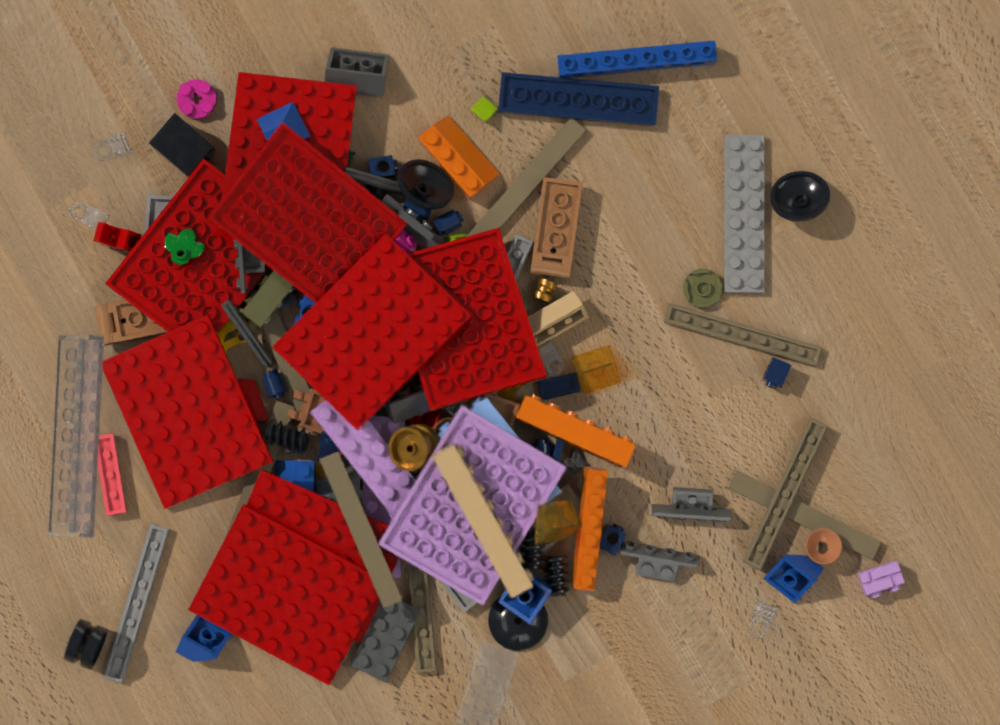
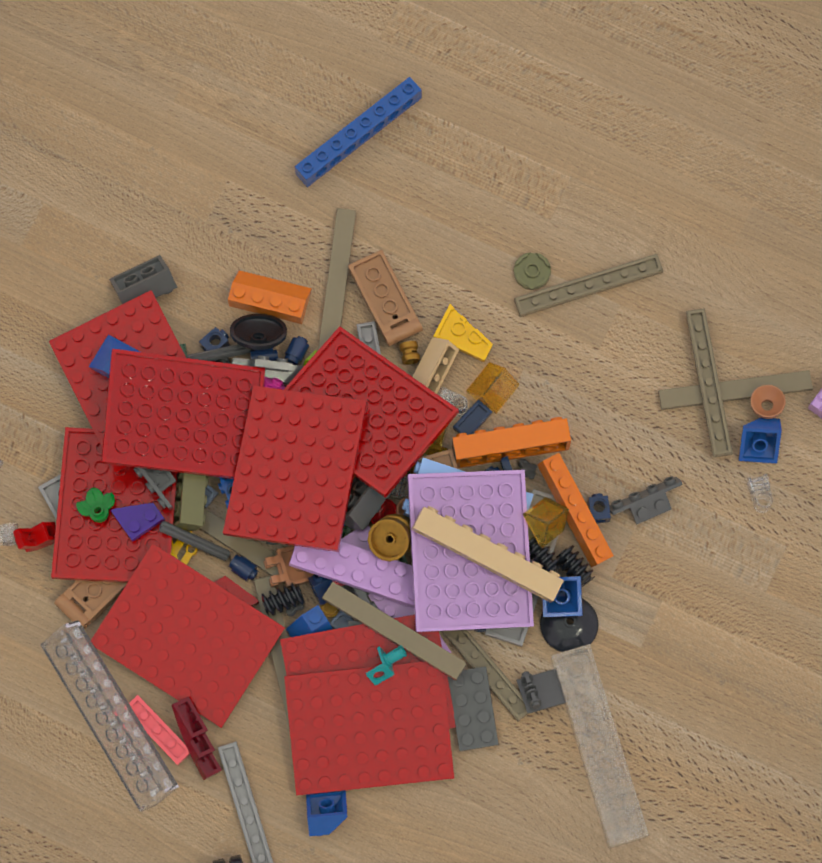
camera: 30 degrees left, 10 degrees down
black slope [149,113,215,177] -> none
dark pink plate [176,79,217,120] -> none
lime slope [470,96,498,124] -> none
dark blue plate [498,72,659,126] -> none
dark grey bracket [651,487,732,522] -> none
light grey plate [724,135,764,293] -> none
dark blue brick [762,357,791,390] -> none
black dish [770,171,830,222] -> none
none -> dark purple wing [111,503,165,542]
none -> dark red slope [171,696,222,780]
none -> teal bracket [366,645,407,685]
none -> yellow wing [433,304,493,362]
none -> dark grey hinge [516,669,565,714]

